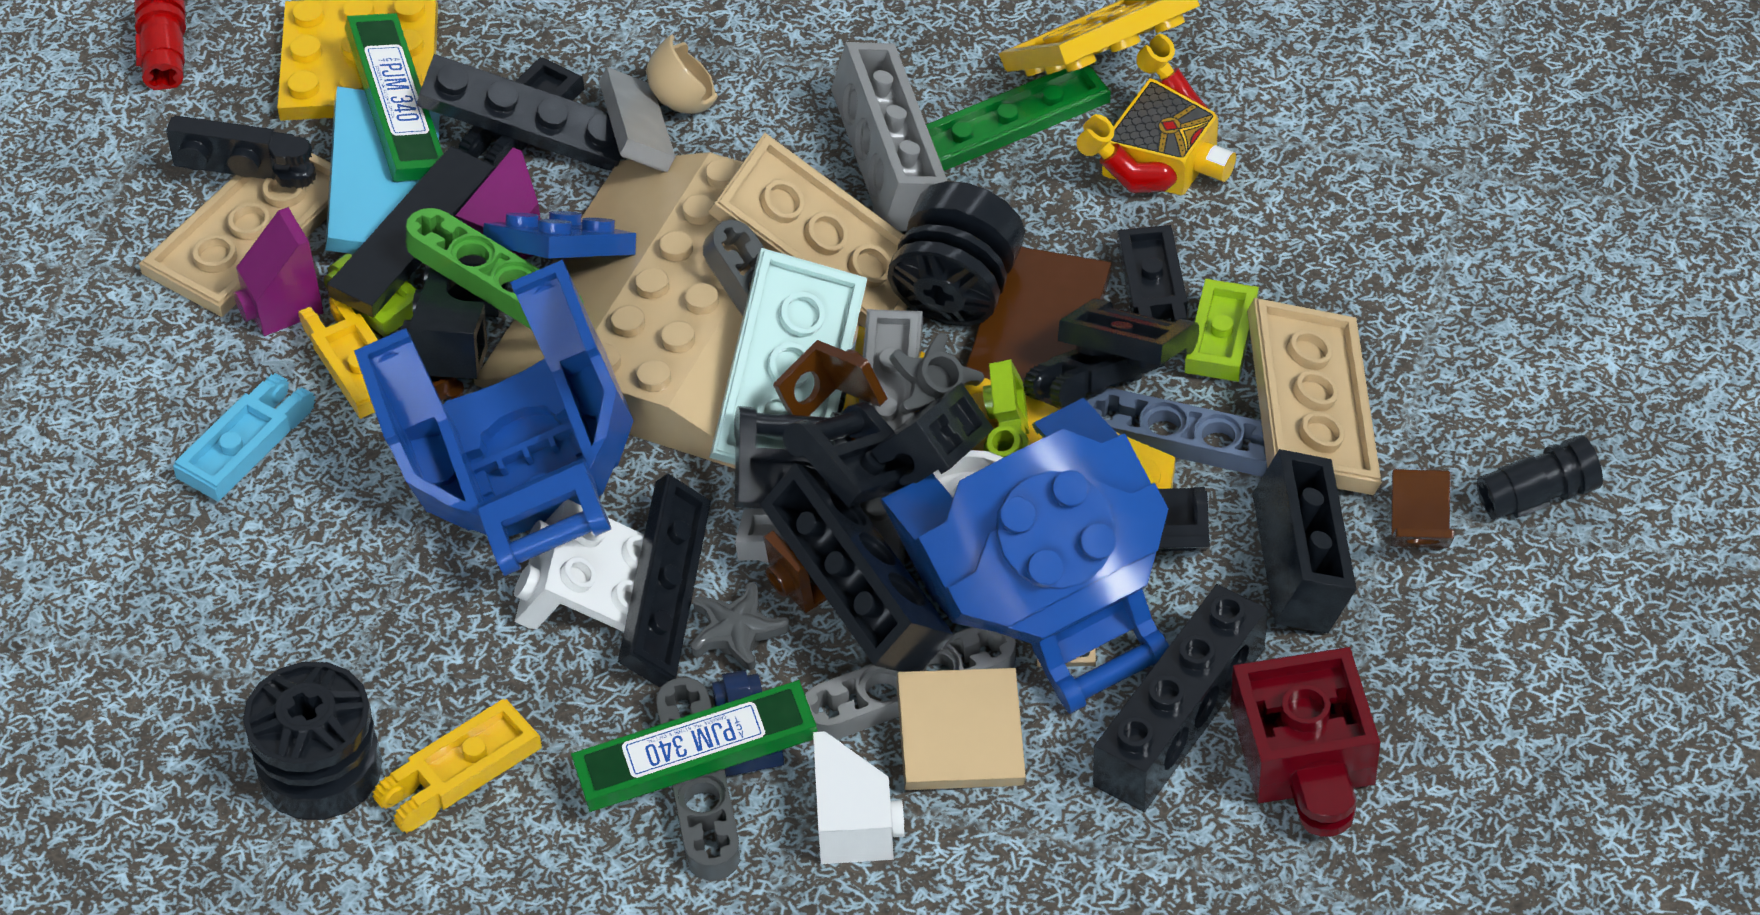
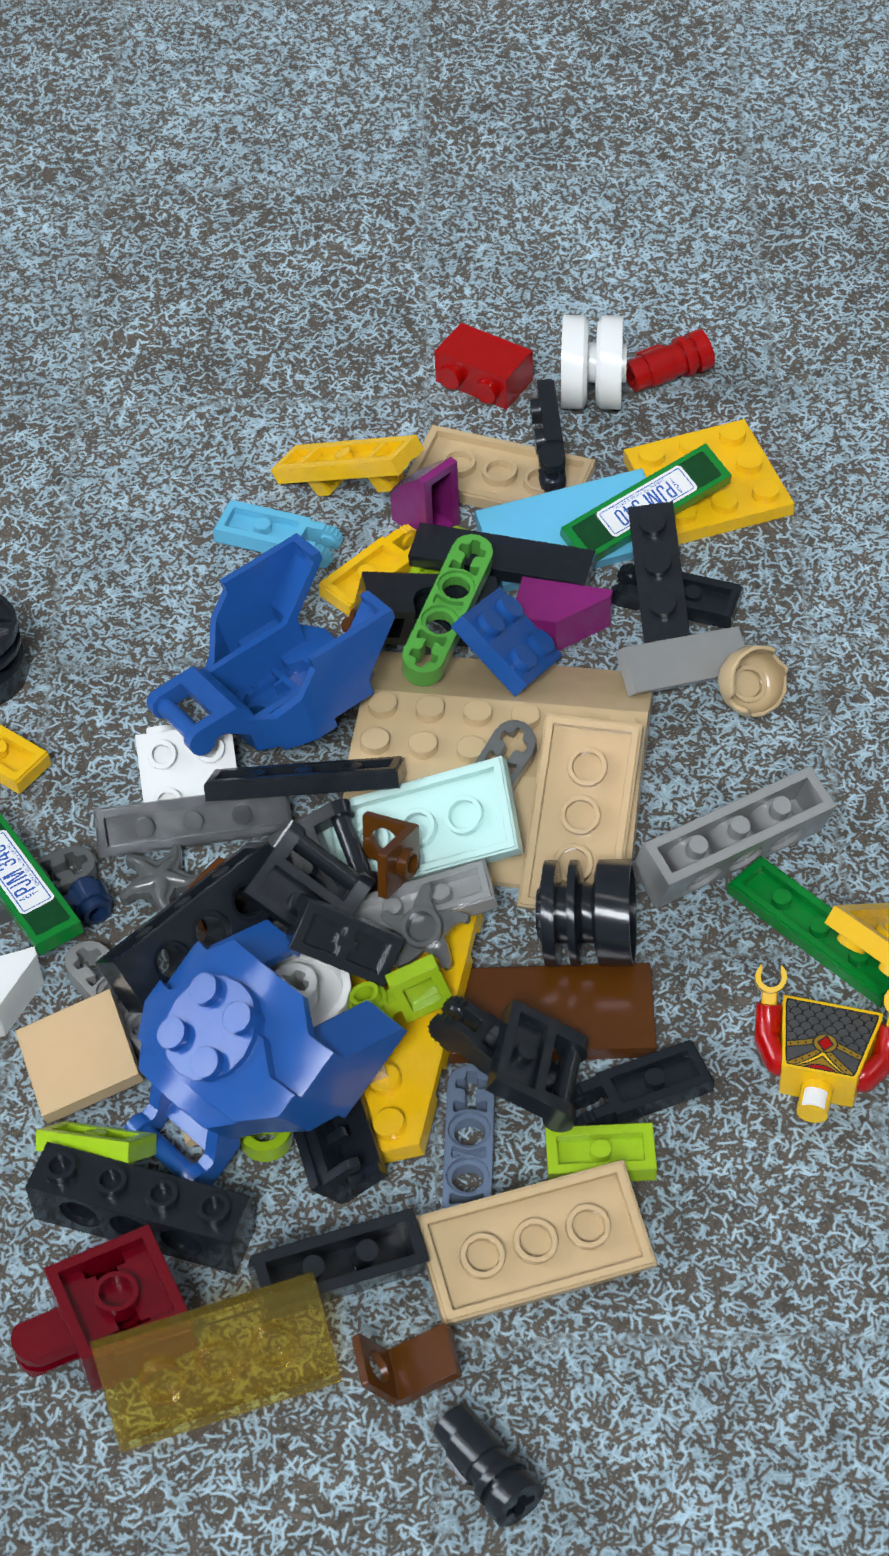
camera: 75 degrees right, 0 degrees up
none -> lime plate [35,1121,157,1165]
none -> clear yellow tile [90,1272,342,1453]
none -> black tile [204,756,406,802]
none -> yellow hinge [271,435,424,496]
none -> red piece [434,323,533,410]
none -> white wheel [561,315,627,410]

